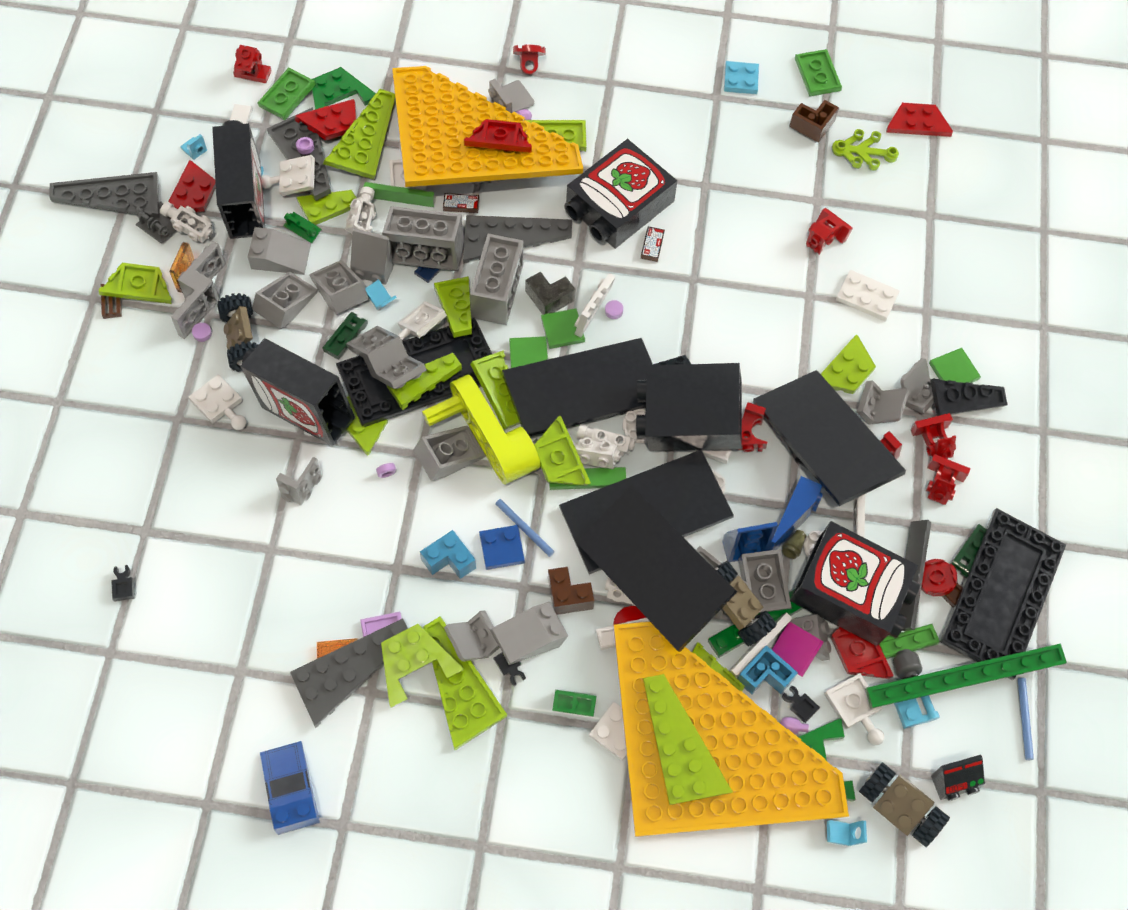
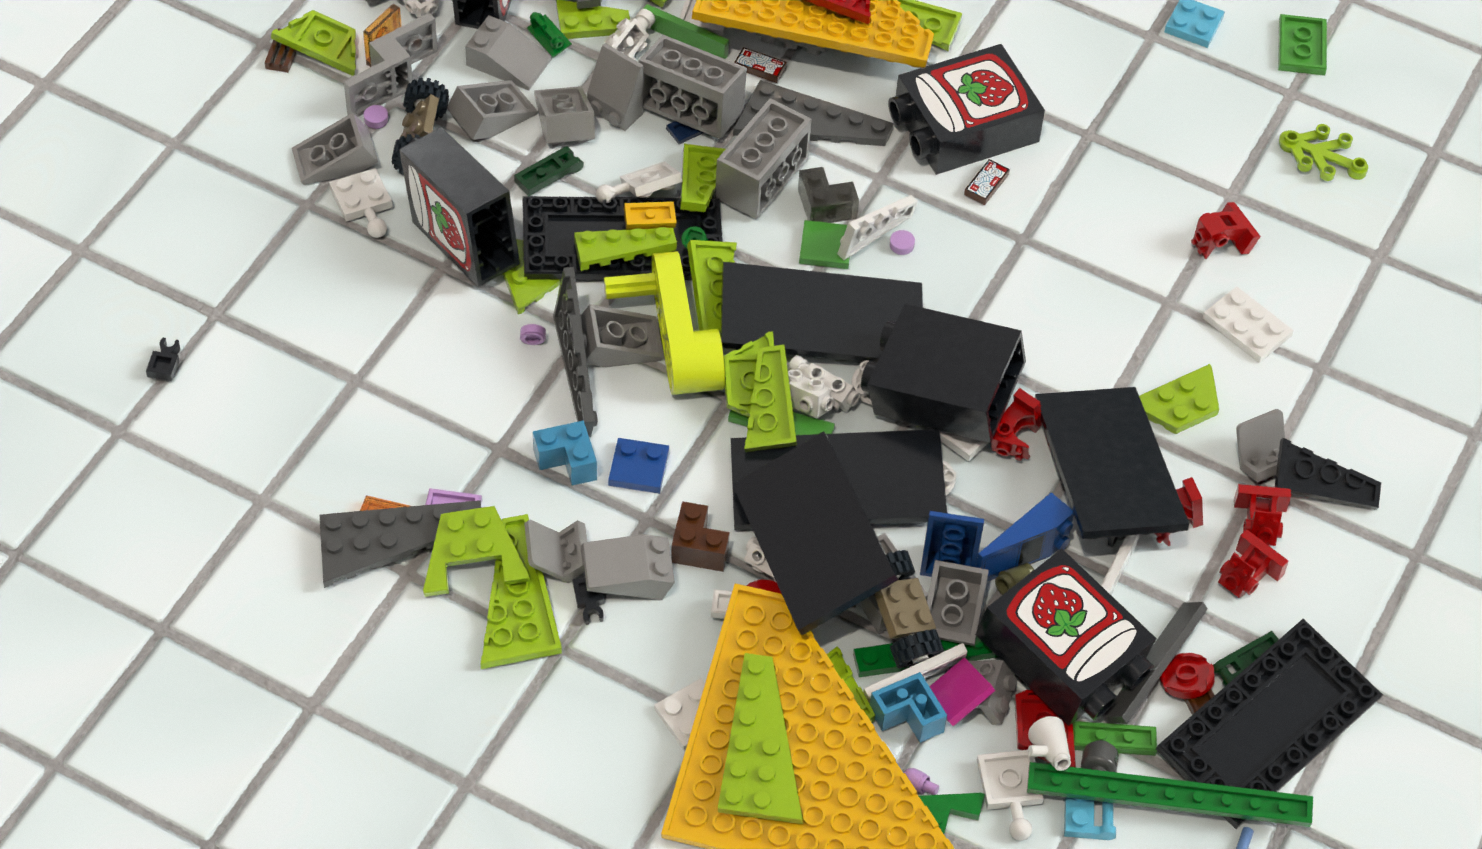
camera: 20 degrees right, 10 degrees down
blue slope [260,741,320,835] -> none
light grey bracket [276,457,322,505] -> none
light grey bracket [346,326,426,389] -> none
medium azure bracket [365,279,397,310] -> none
medium blue bar [495,499,555,557] -> none
bright green tile [509,336,548,368] -> none
green hinge [552,690,597,717] -> none
black plate [782,686,820,723] -> none
reddish brown brick [789,100,839,143] -> none
light grey bracket [857,380,909,424] -> none
red wing [886,102,953,137] -> none
bright green tile [929,347,981,383] -> none
none -> light grey slope [292,113,378,185]
none -> dark grey wing [553,267,597,437]
none -> yellow plate [624,202,676,230]
none -> green tile [682,227,708,251]
none -> lime wing [744,345,797,452]
none -> white piece [1028,716,1071,771]

